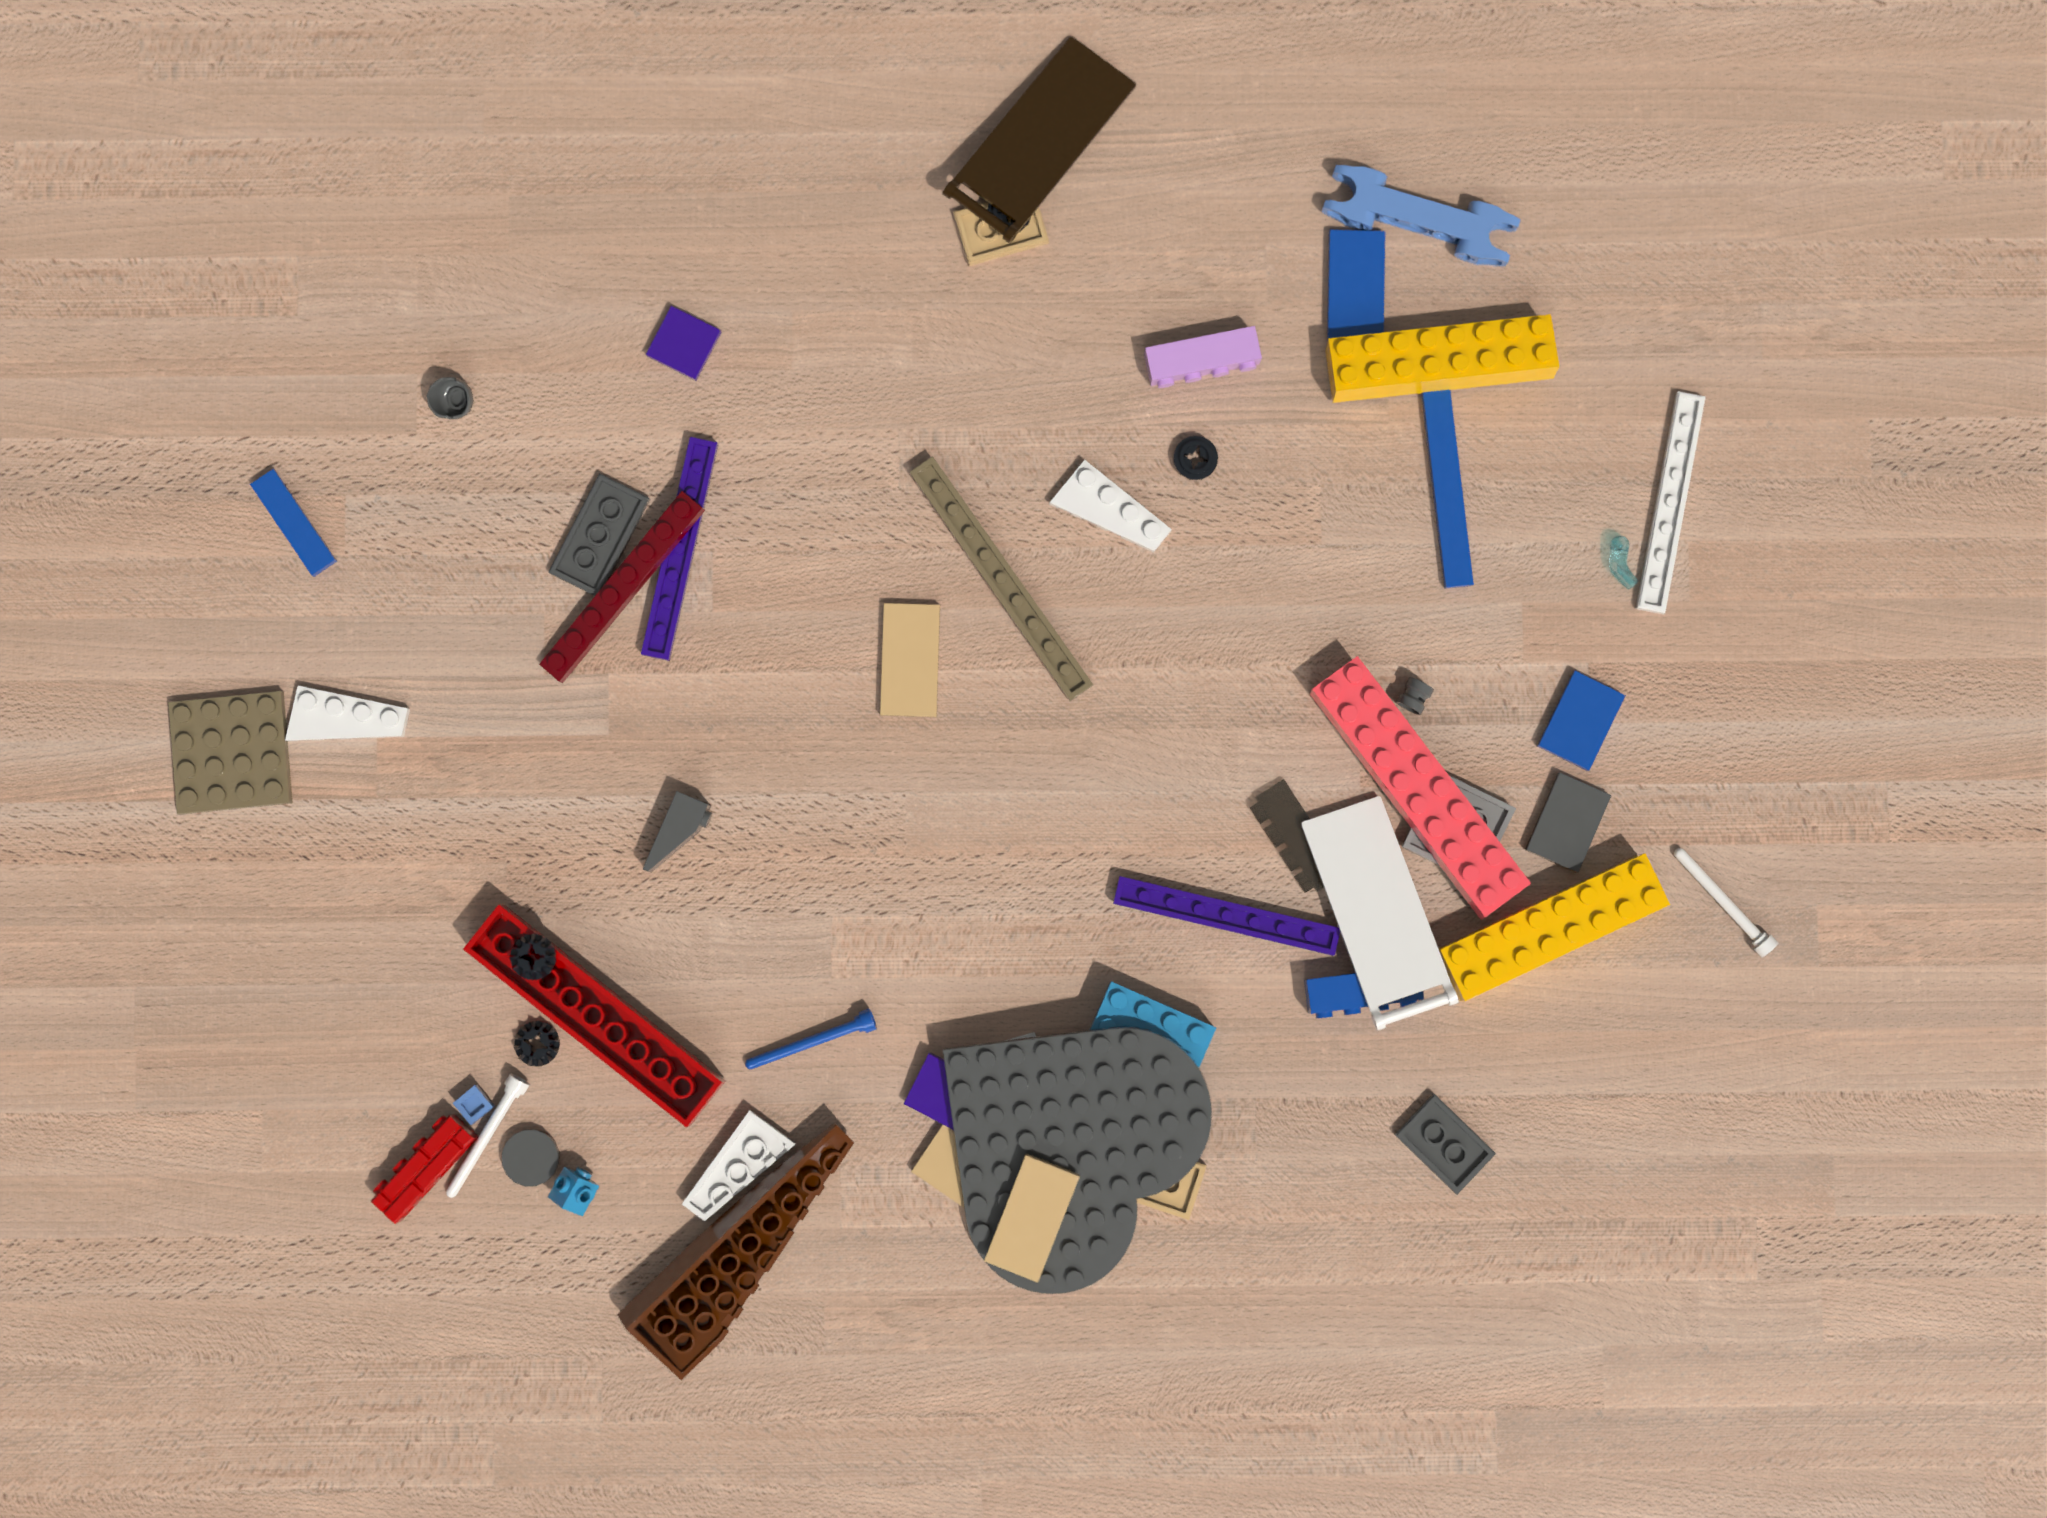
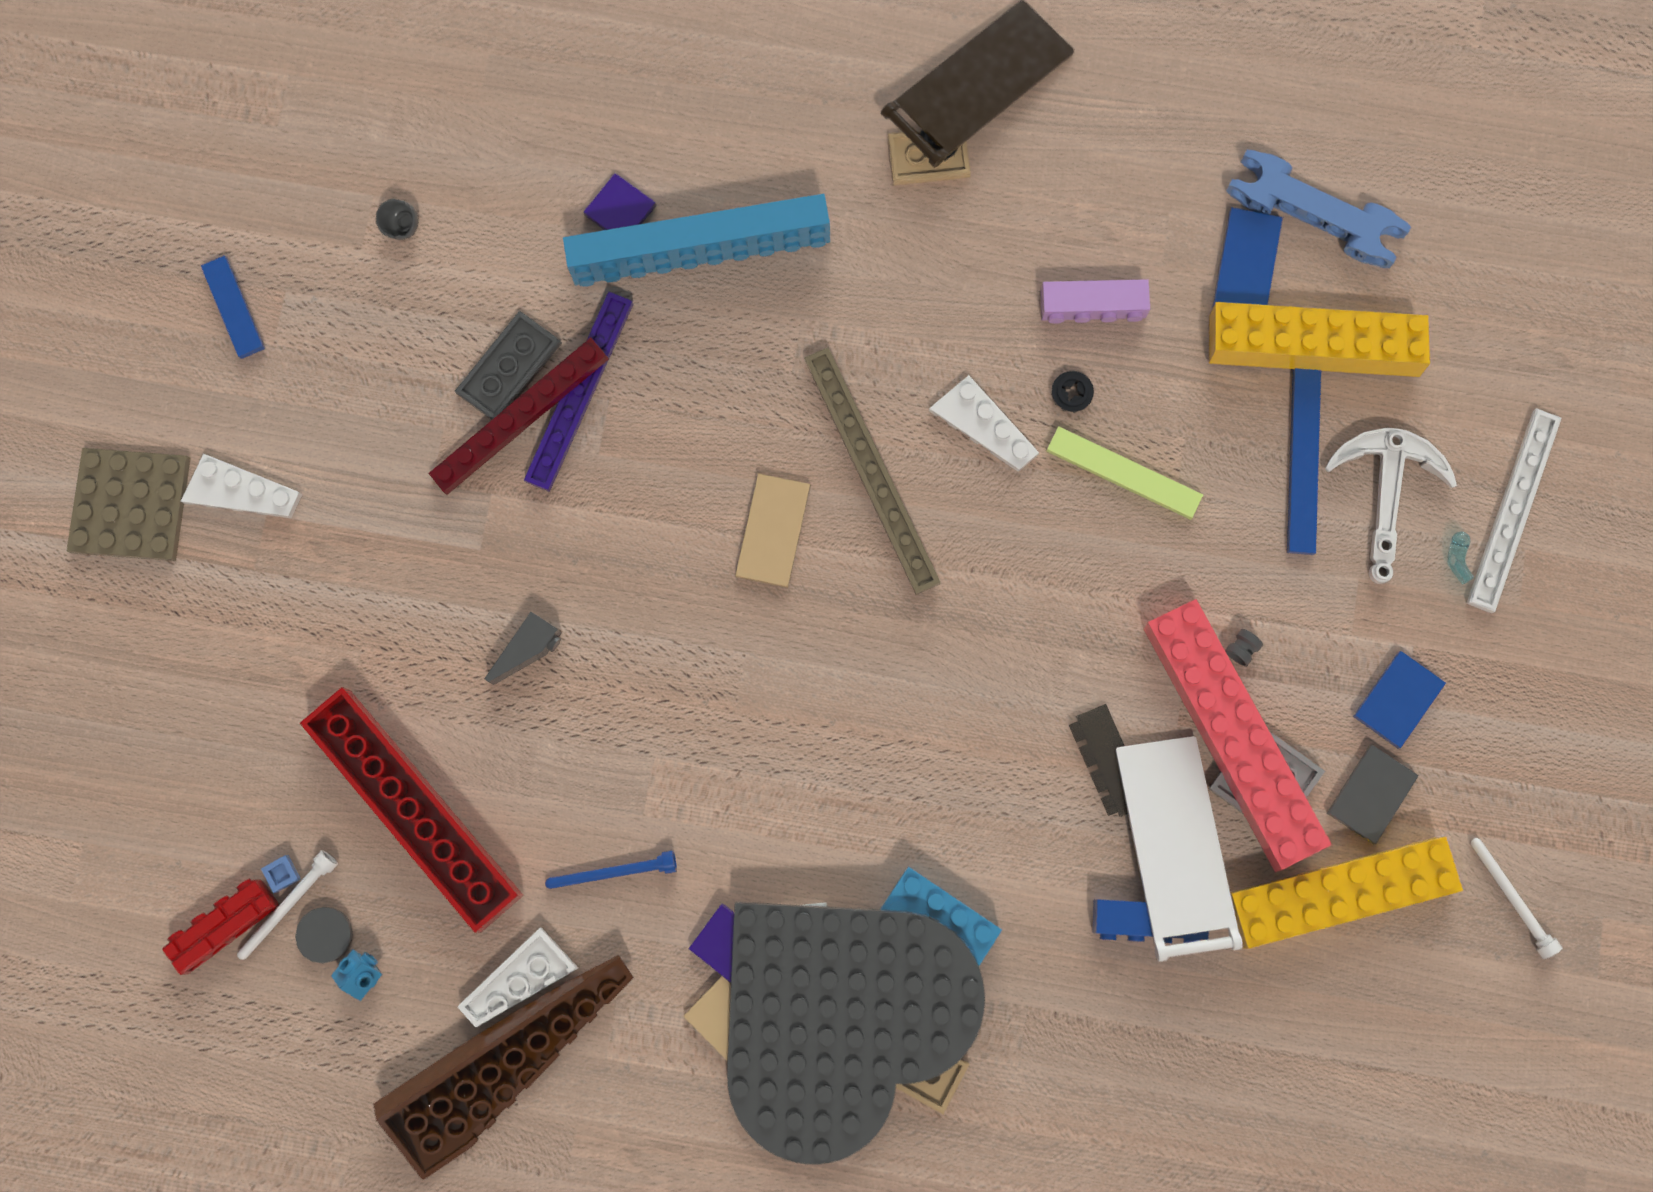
camera: 15 degrees right, 5 degrees down
black gear [509,934,556,980] -> none
black gear [514,1021,560,1067] -> none
tan tile [984,1153,1080,1283] -> none
dark purple plate [1113,876,1340,956] -> none
dark grey tile [1394,1094,1496,1195] -> none
none -> dark azure brick [563,193,830,287]
none -> yellowish green tile [1046,426,1203,520]
none -> white piece [1325,428,1457,584]

